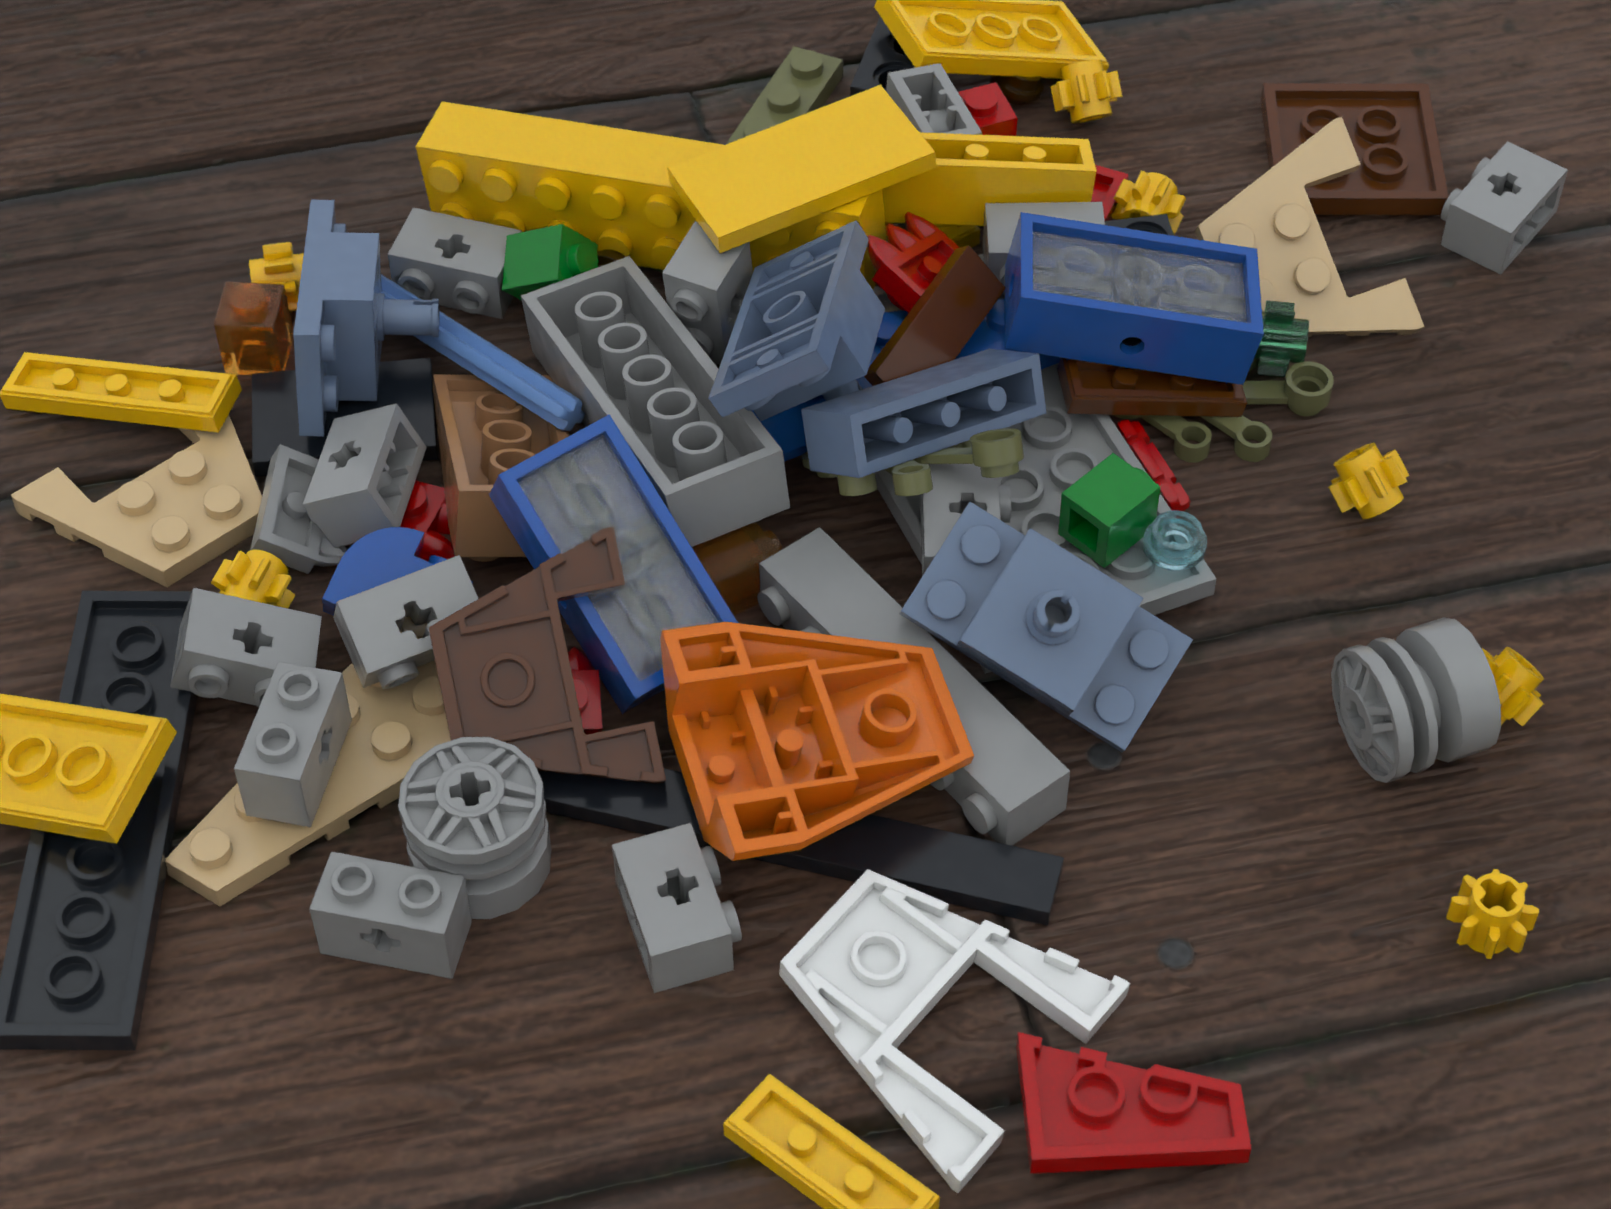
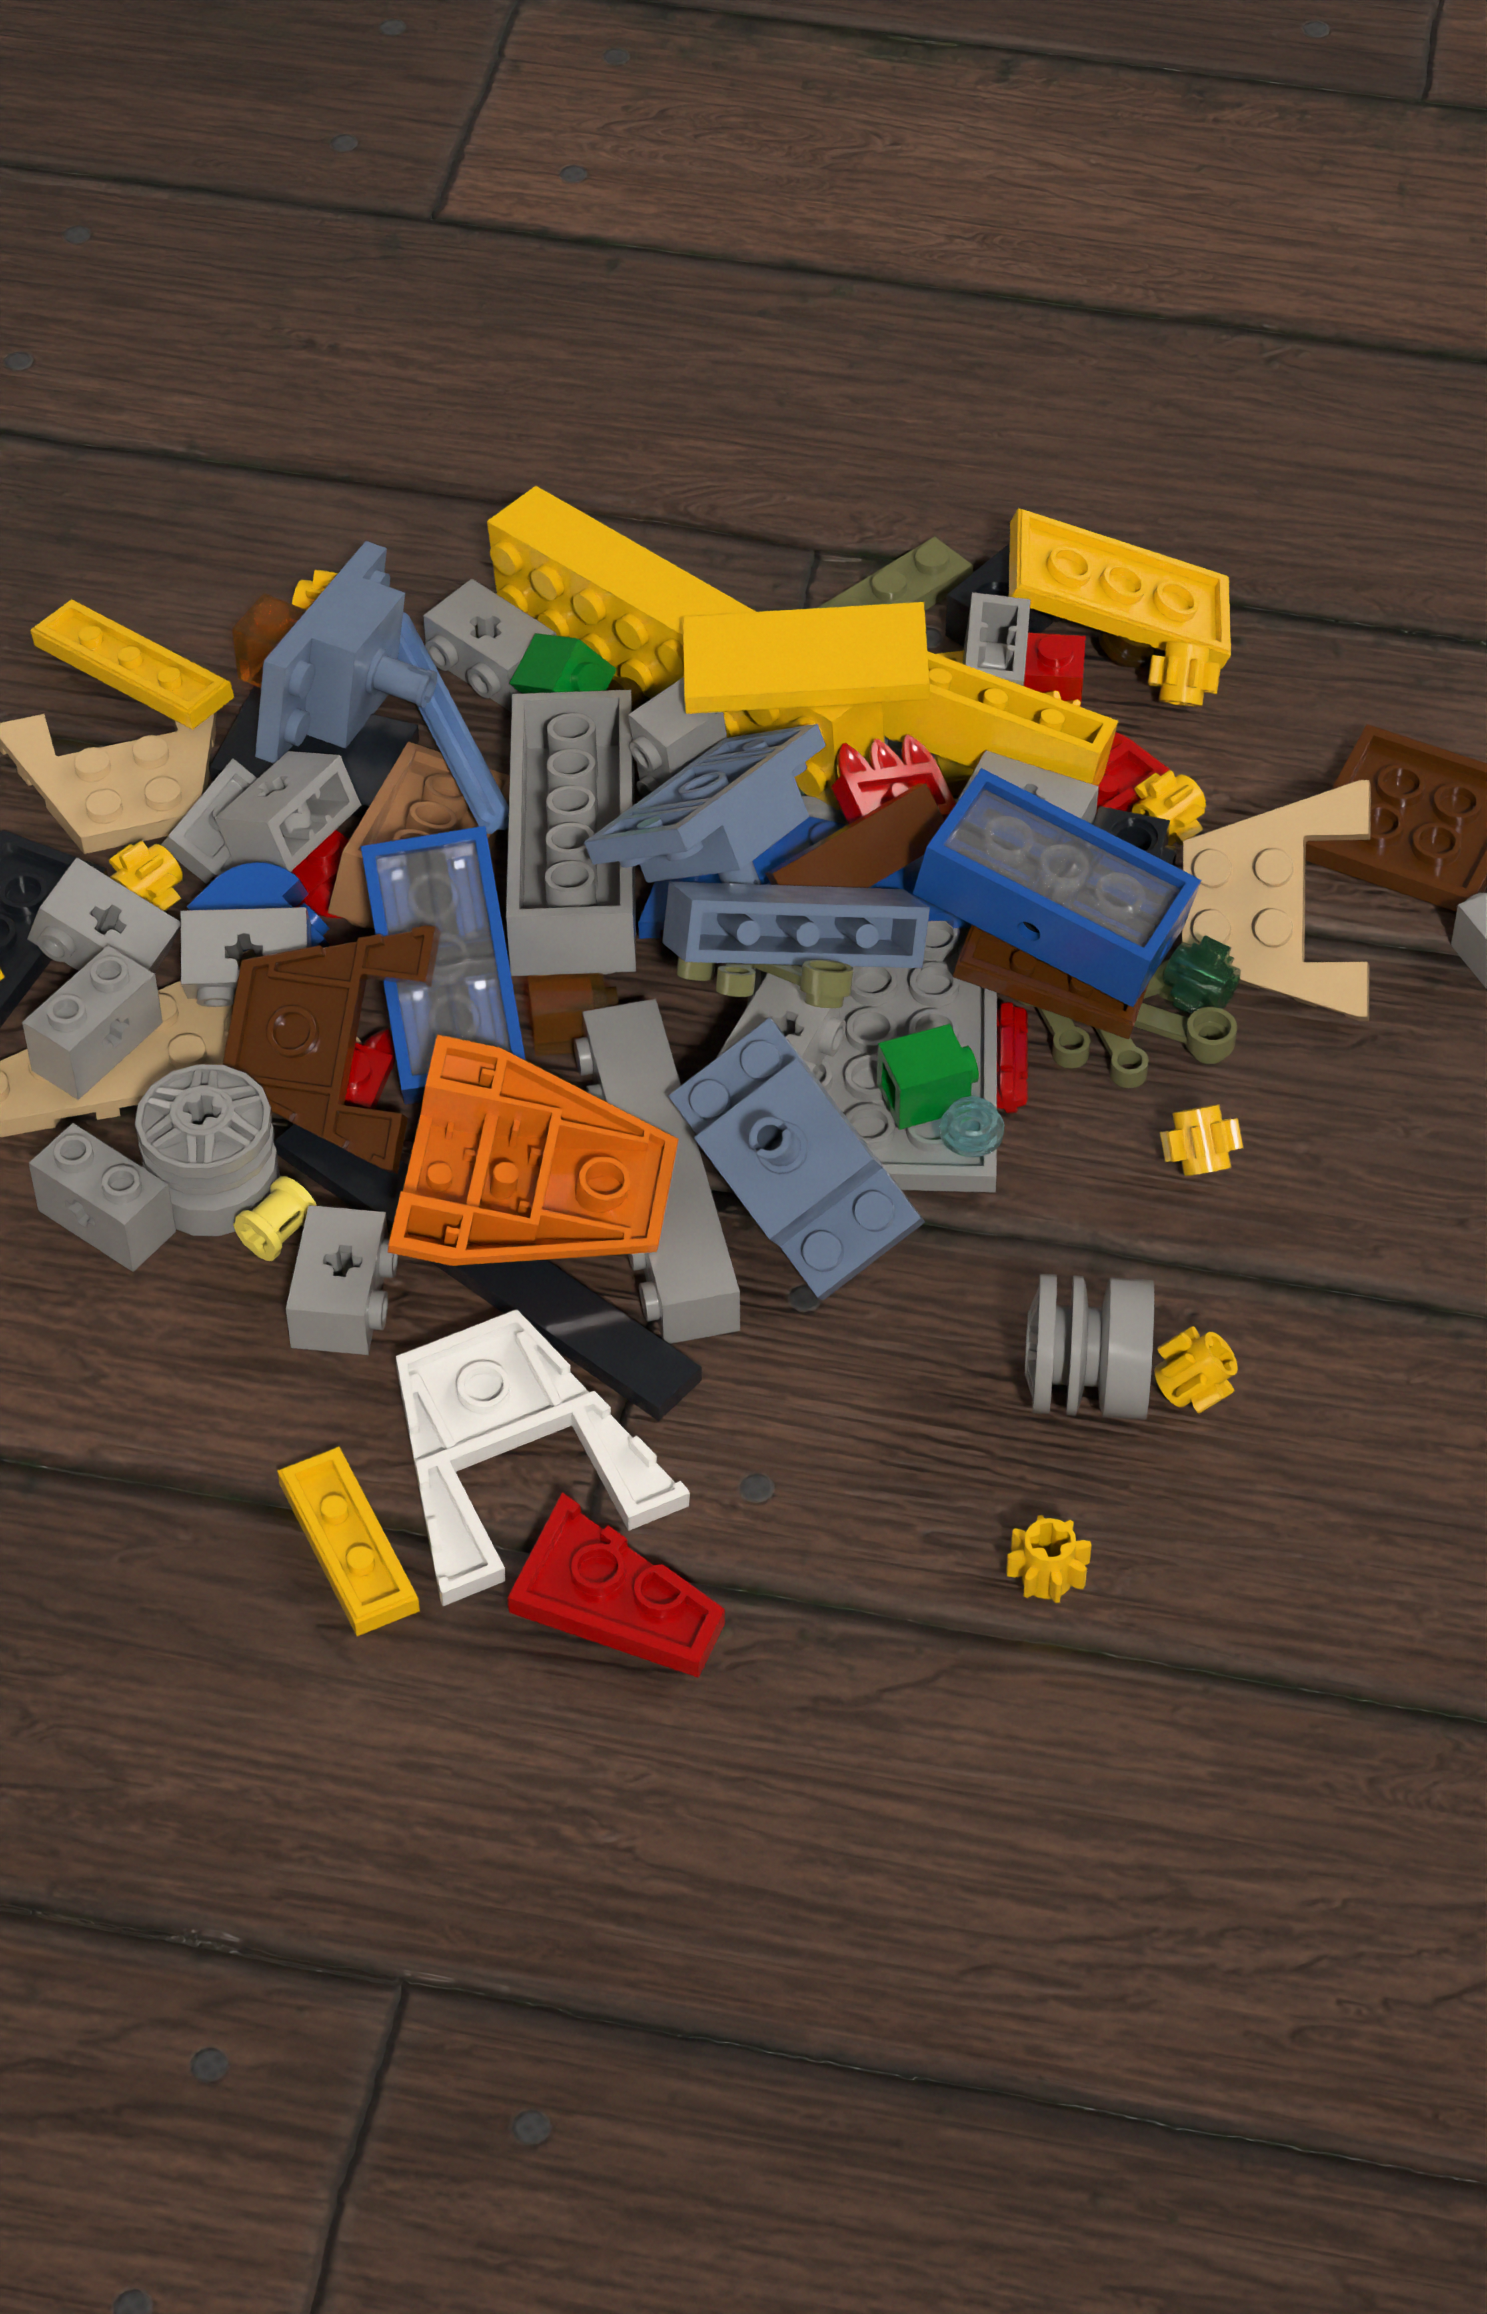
camera: 25 degrees right, 0 degrees up
none -> light yellow bush [233,1176,317,1261]

